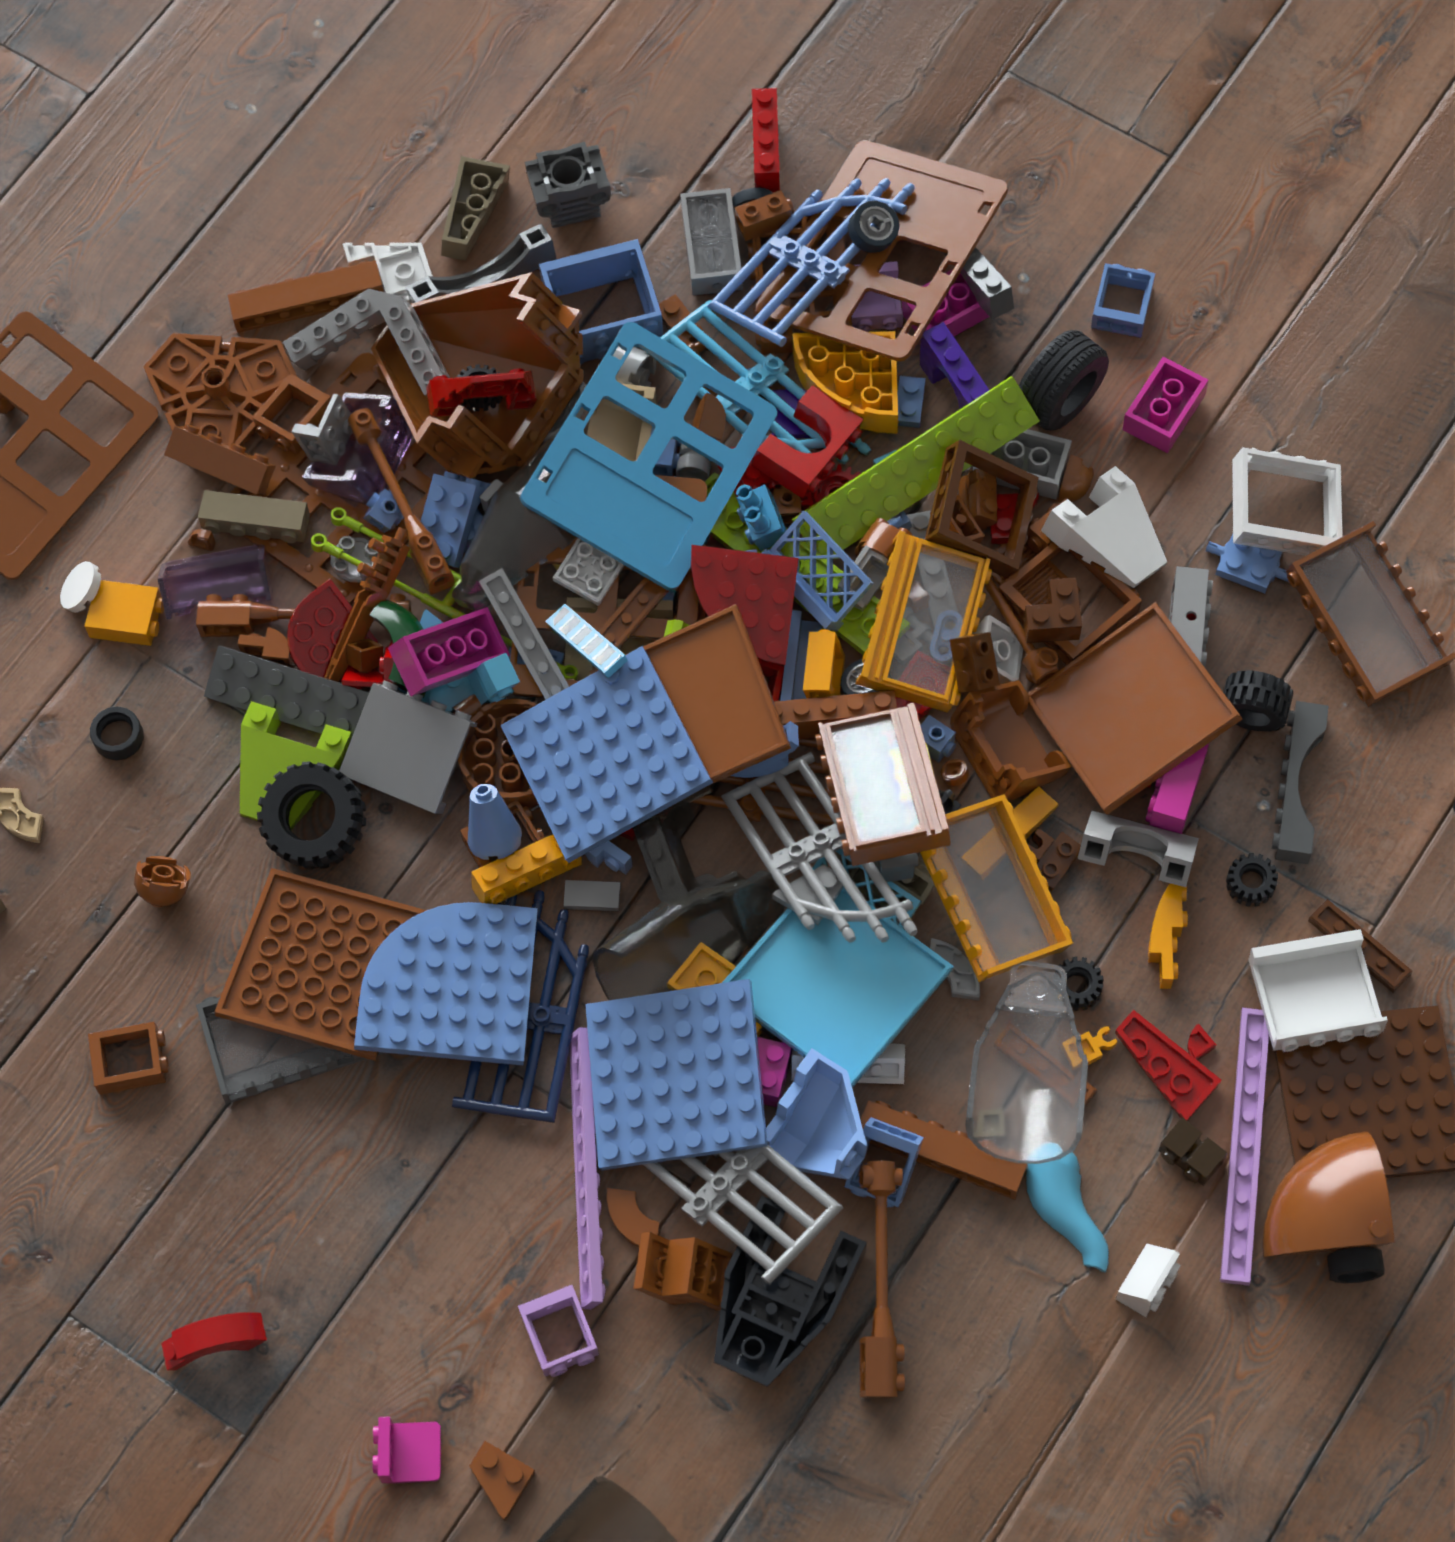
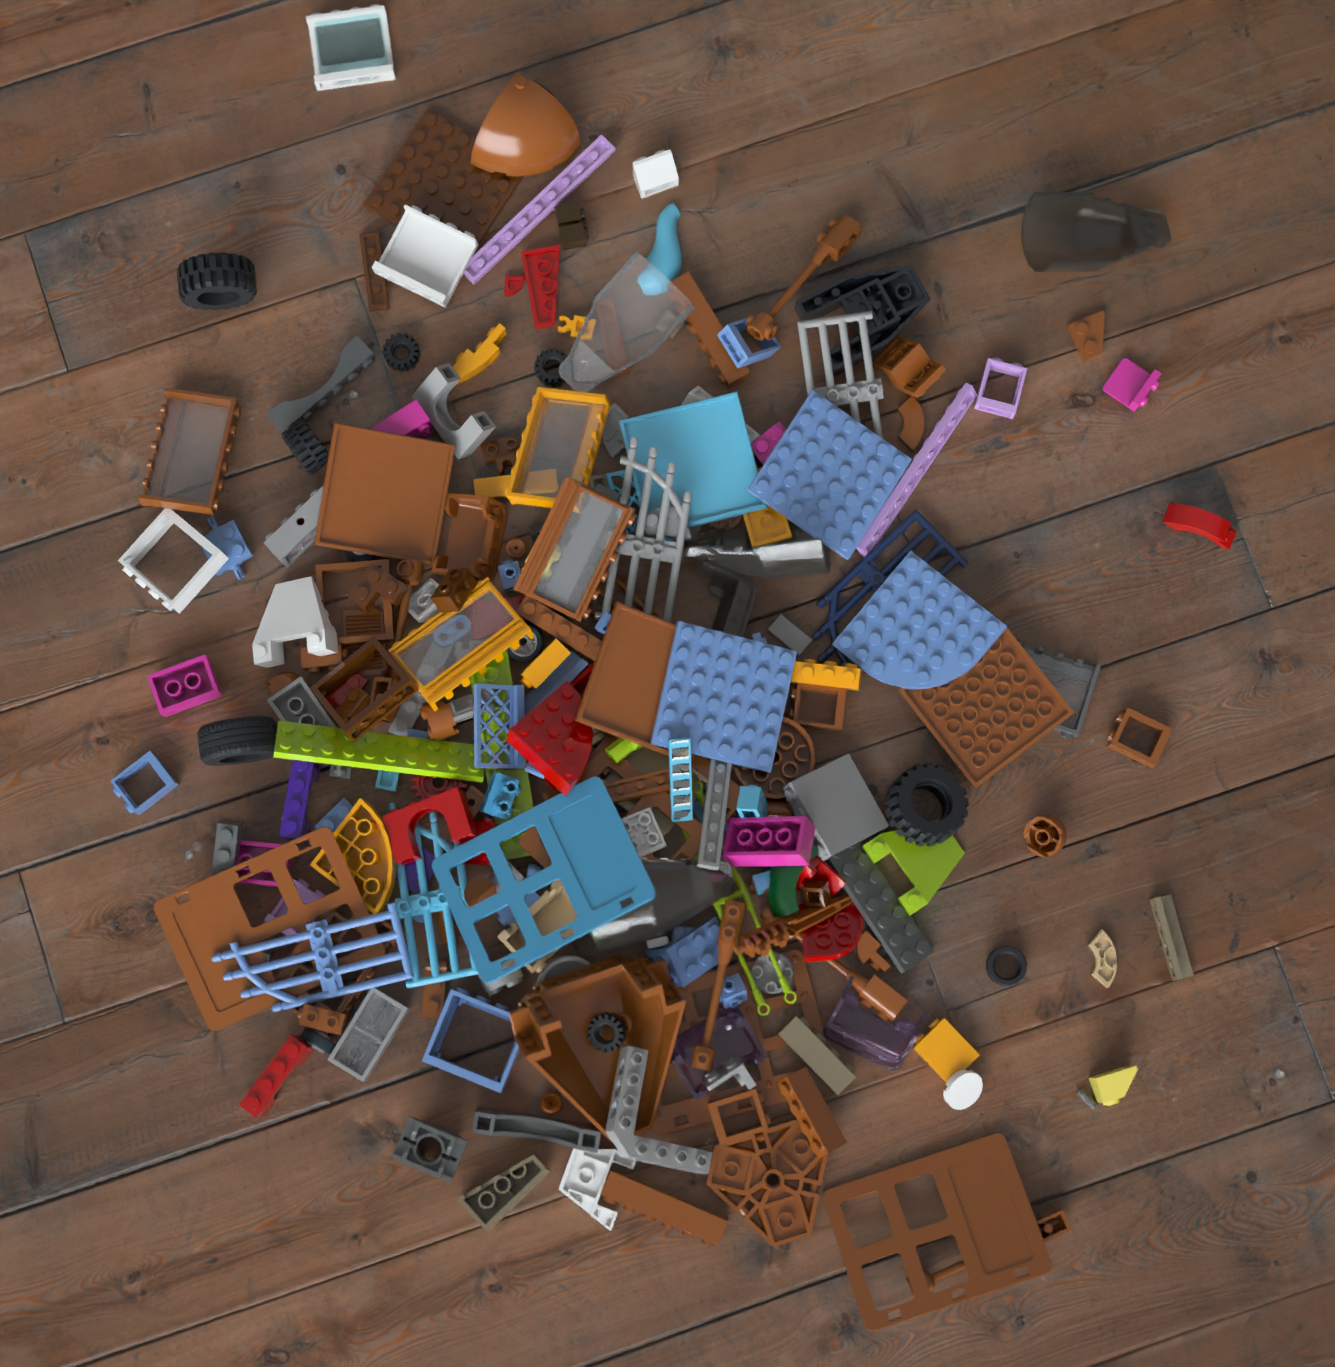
camera: 145 degrees left, 15 degrees up
dark orange tile [188,529,216,551] -> none
red wedge [426,368,537,417] -> none
medium blue cone [468,784,522,860] -> none
light blue panel [766,1048,867,1180] -> none
wheel [848,201,900,253] -> none

